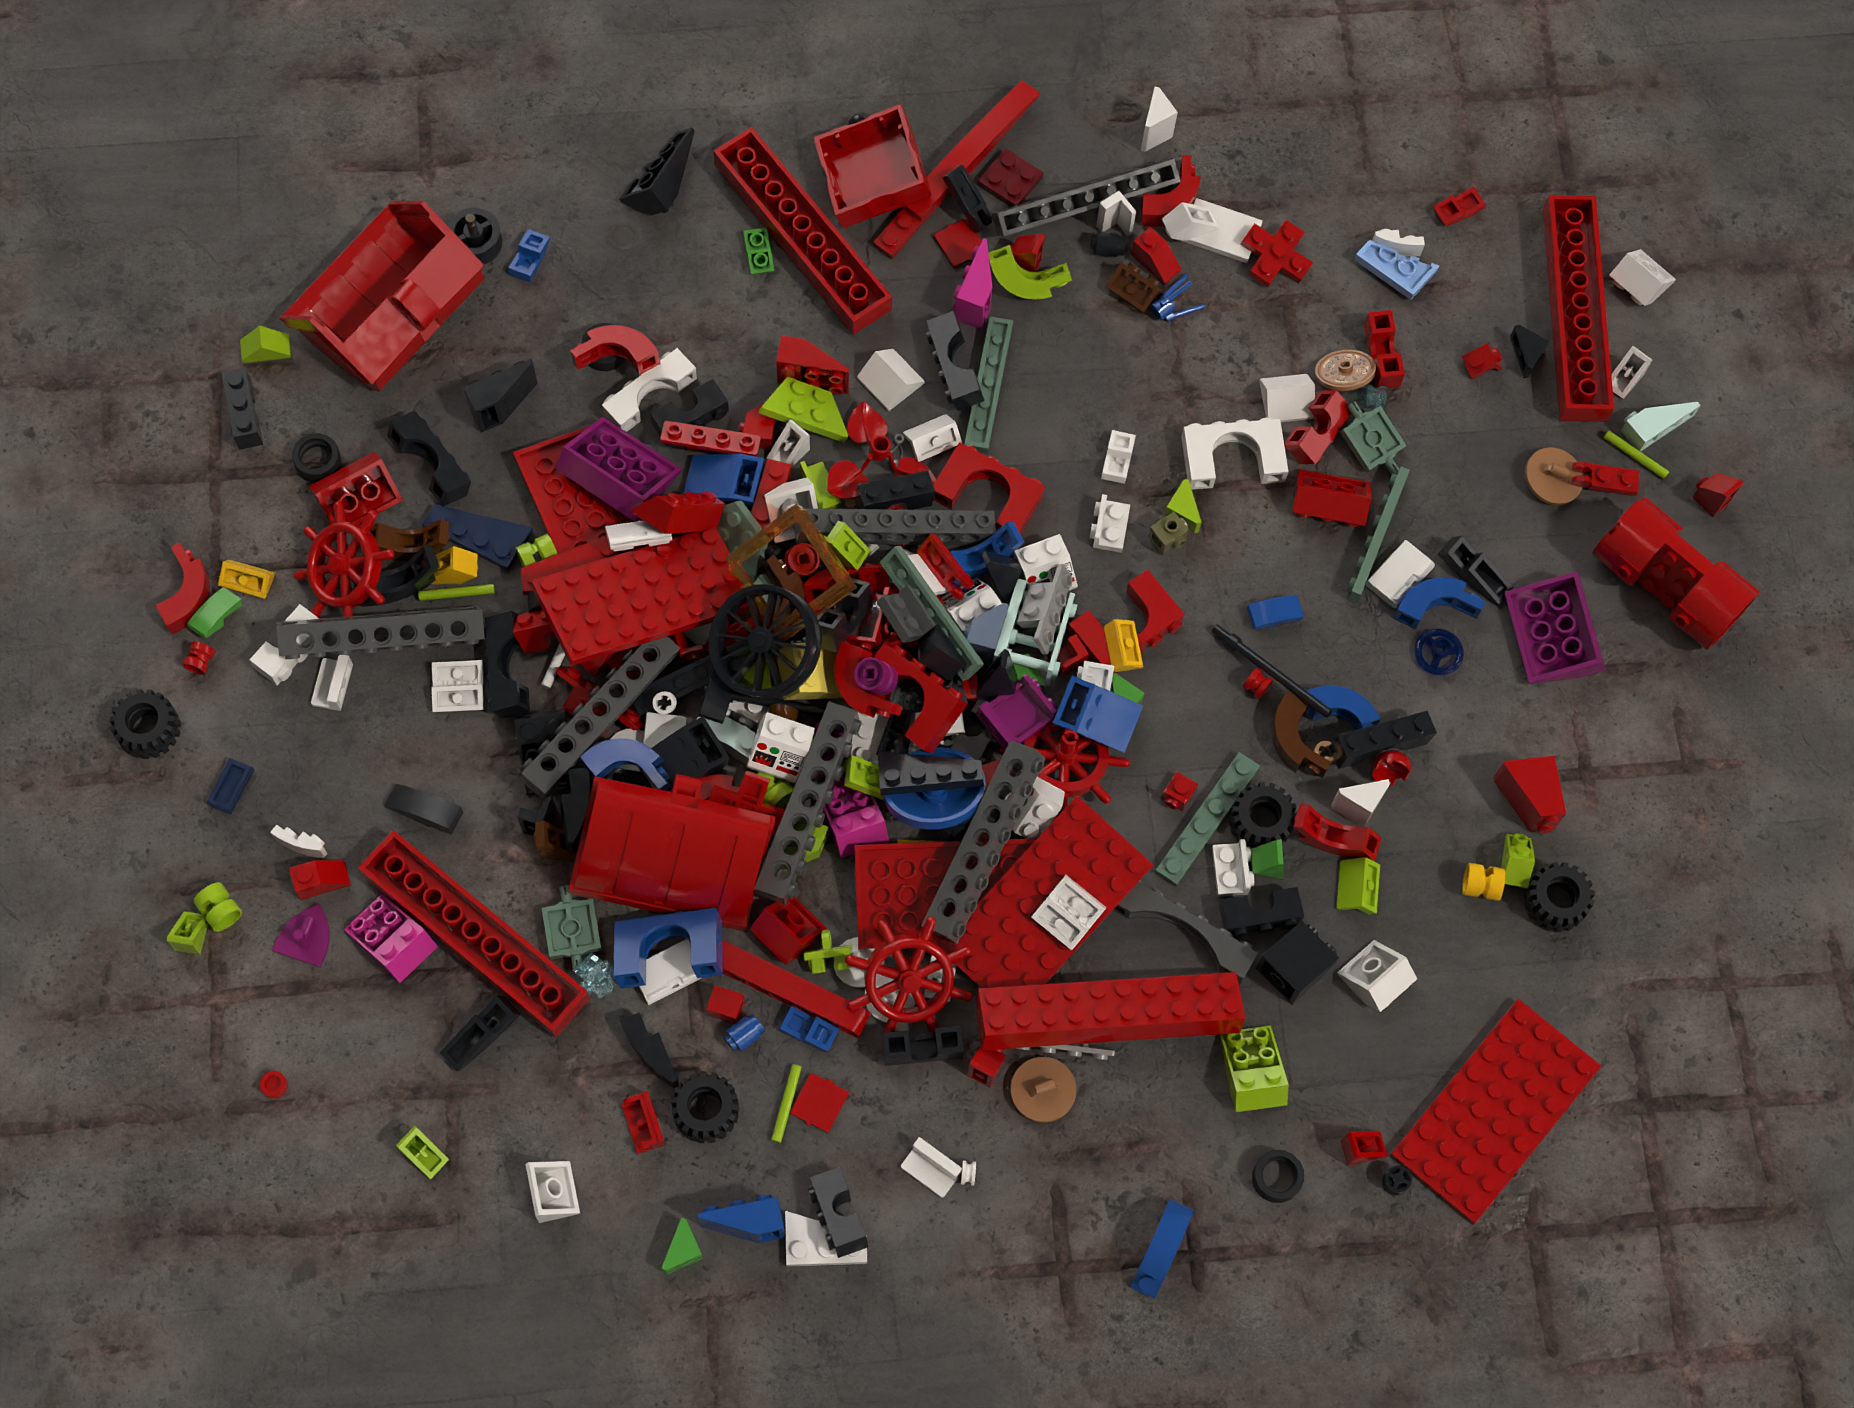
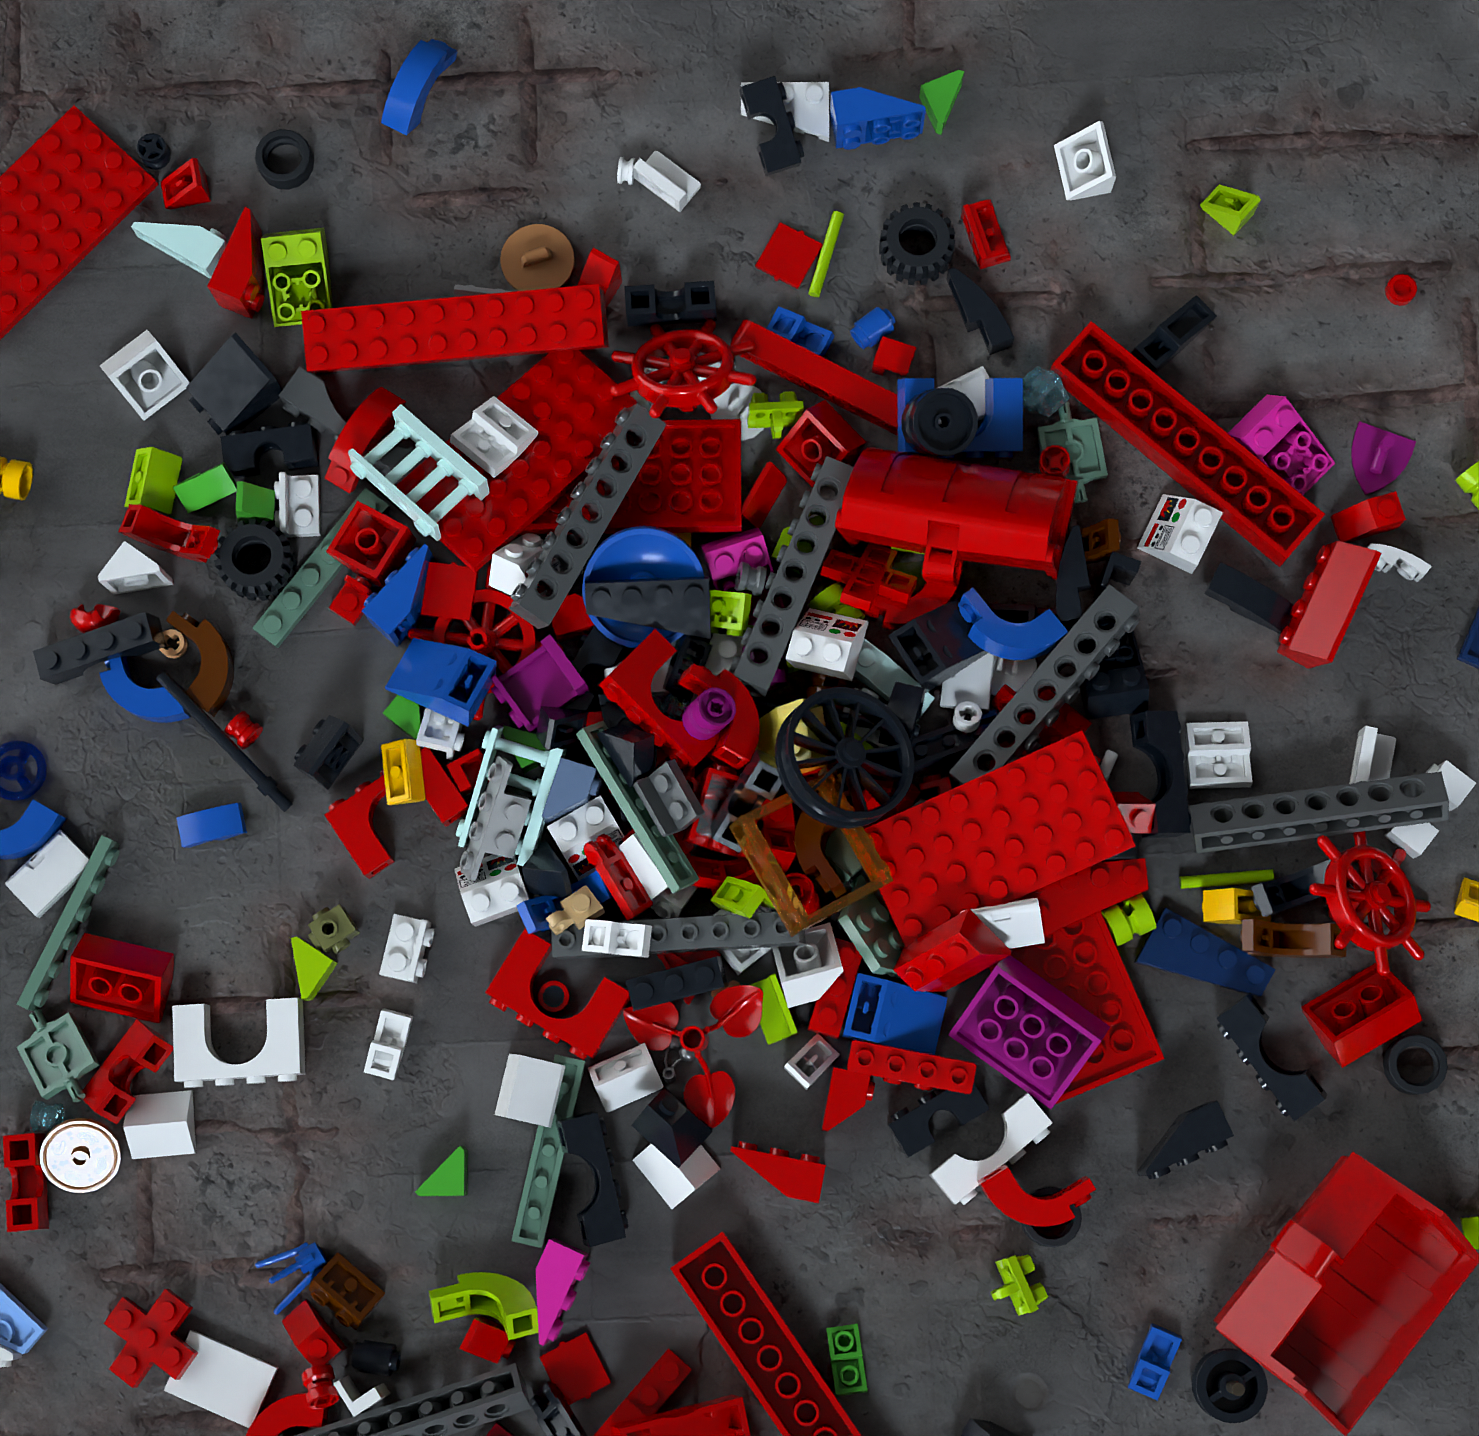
camera: 170 degrees left, 10 degrees up
lime wing [759,377,848,443] -> none
white slope [1162,202,1218,241] -> none
none -> light aqua slope [131,222,227,279]
none -> bright green slope [173,462,237,513]
none -> red slope [207,207,264,319]
none -> black slope [294,715,364,790]
none -> red wheel [301,1365,339,1409]
none -> red arch [324,387,406,494]
none -> red slope [326,501,417,588]
none -> light aqua fence [348,404,490,541]
none -> blue slope [362,544,436,647]
none -> bright green slope [415,1146,468,1196]
none -> red piece [421,562,479,621]
none -> white slope [494,1054,565,1128]
none -> tile [538,981,570,1013]
none -> tan plate [546,885,605,935]
none -> white slope [582,919,652,958]
none -> black slope [631,1088,713,1168]
none -> dark grey wheel [734,561,767,597]
none -> red slope [742,461,787,528]
none -> black wheel [902,388,978,456]
none -> lime hips [991,1255,1048,1316]
none -> red wheel [1039,445,1070,478]
none -> white slope [1137,494,1223,574]
none -> red slope [1277,541,1382,669]

